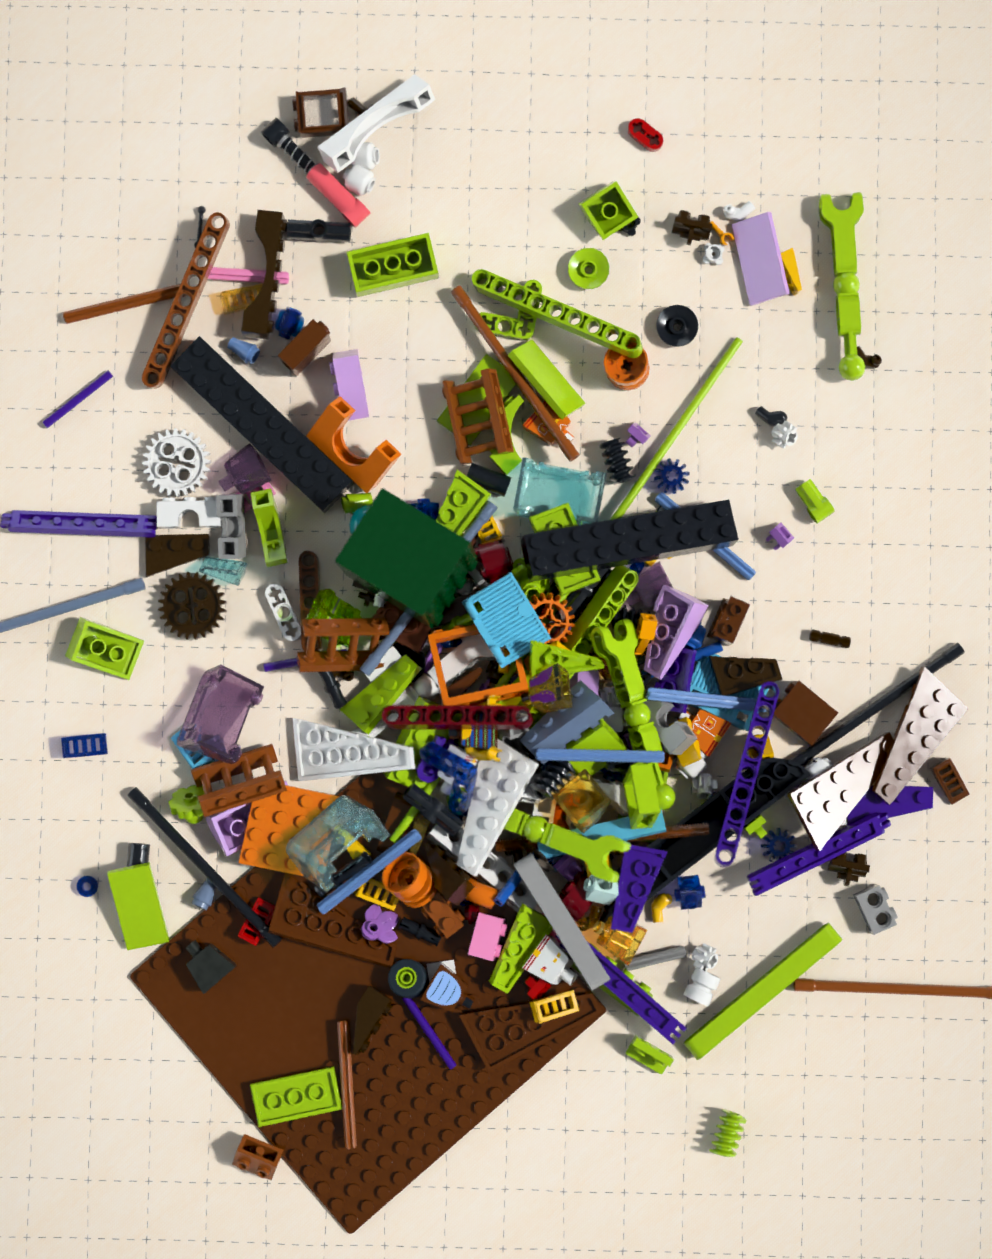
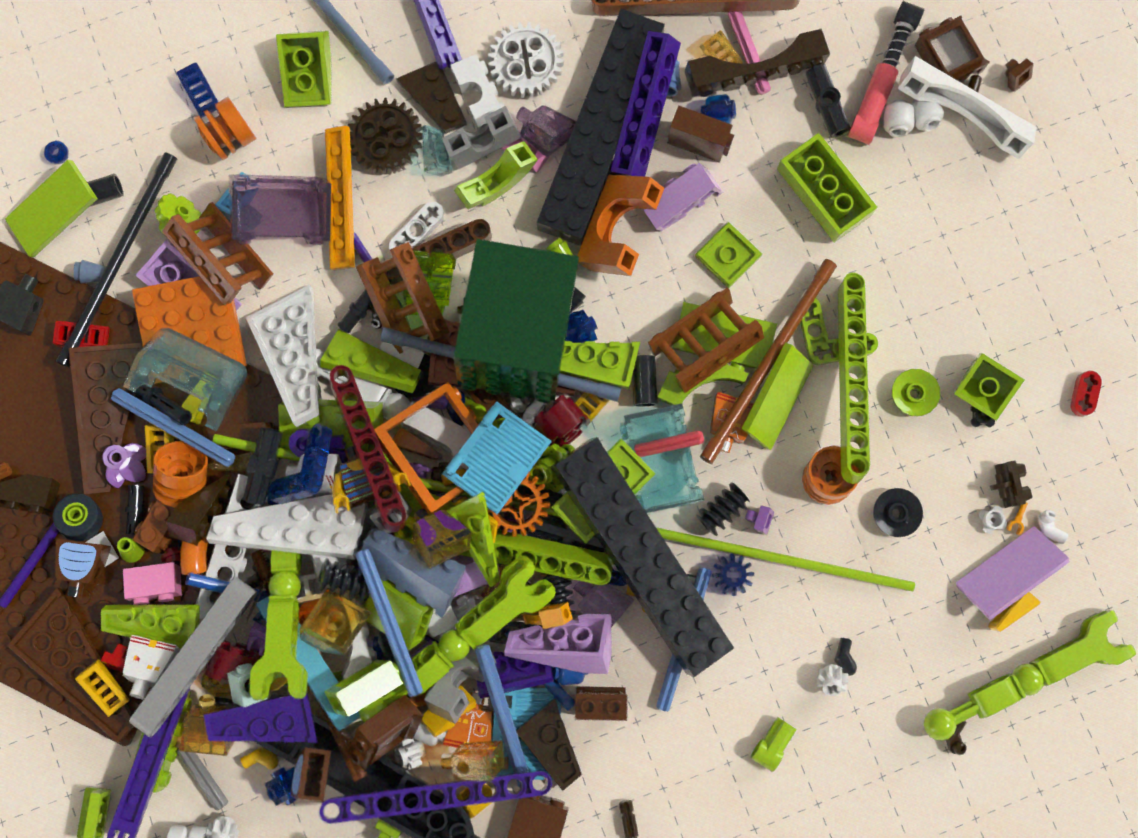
camera: 70 degrees right, 5 degrees down
medium lavender tile [766,522,794,550] -> none
none -> lime cone [117,538,144,563]
none -> orange wheel [194,96,257,160]
none -> reddish brown torso [291,748,331,802]
none -> light orange tile [325,126,355,270]
none -> reddish brown window [348,695,424,771]
none -> clear yellow torso [441,741,505,782]
none -> dark purple brick [611,31,681,177]
none -> coral axle [634,431,704,457]
none -> lime tile [695,222,762,289]
none -> reddish brown tile [1004,58,1034,92]

